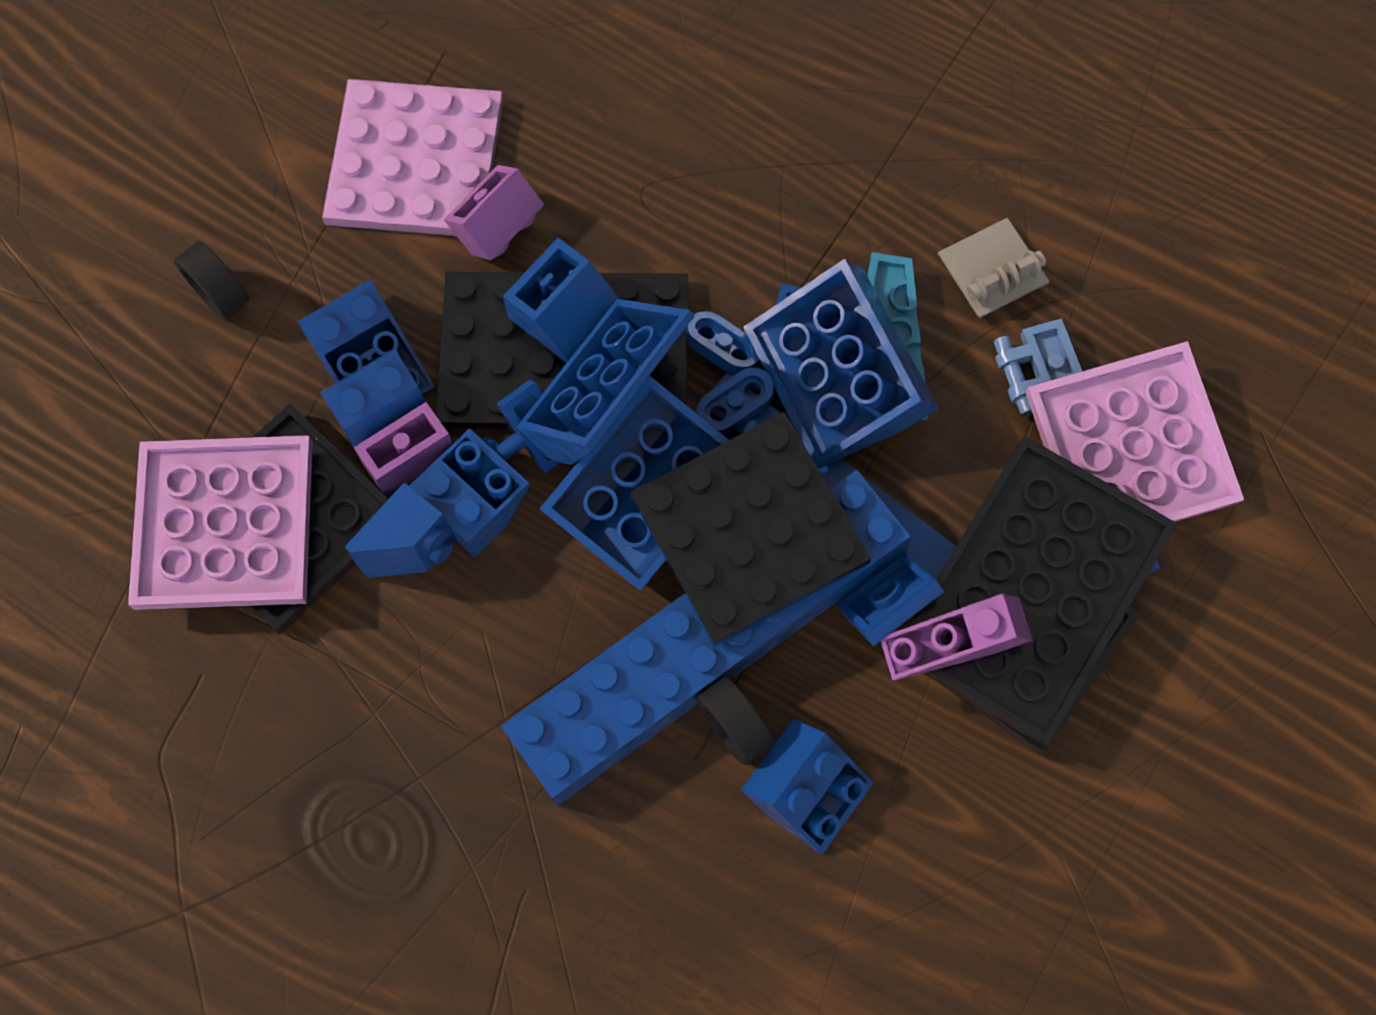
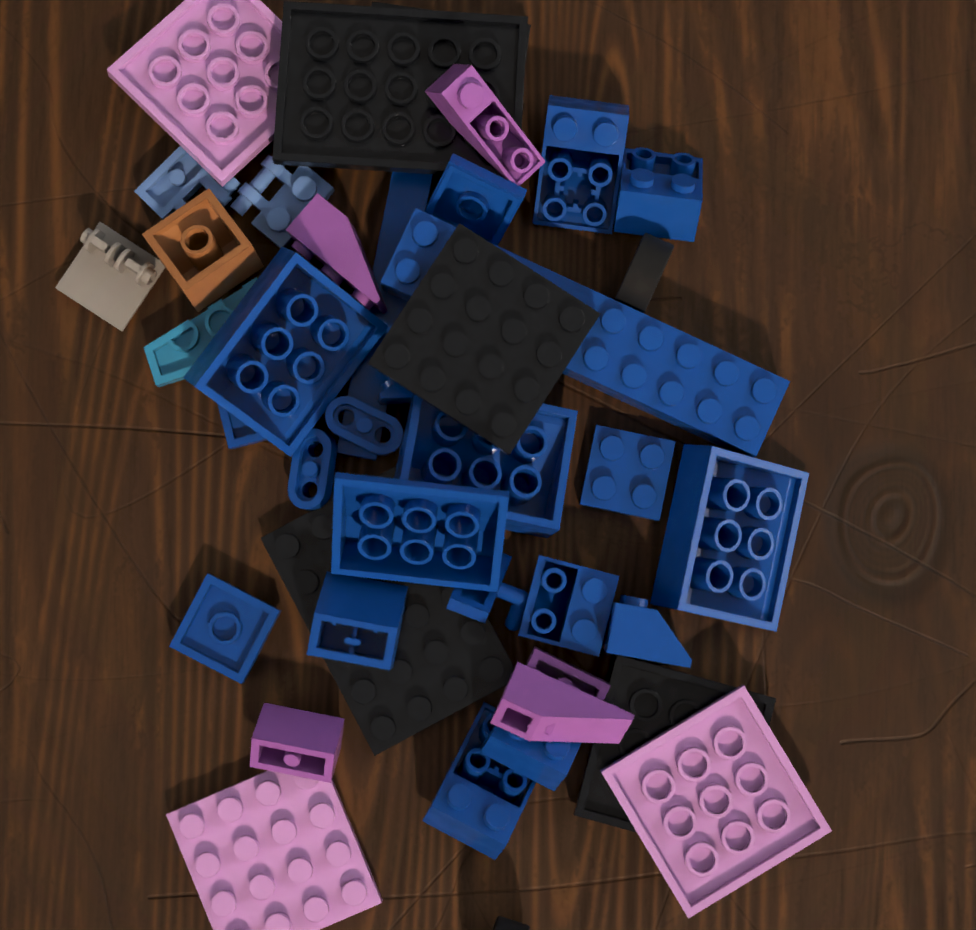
camera: 120 degrees left, 15 degrees up
none -> medium nougat slope [142,188,264,312]
none -> blue plate [169,573,282,684]
none -> medium blue plate [230,155,335,248]
none -> medium lavender slope [286,193,388,314]
none -> medium lavender slope [490,662,635,744]
none -> blue slope [532,95,630,234]
none -> blue plate [579,425,676,521]
none -> blue slope [650,444,809,632]

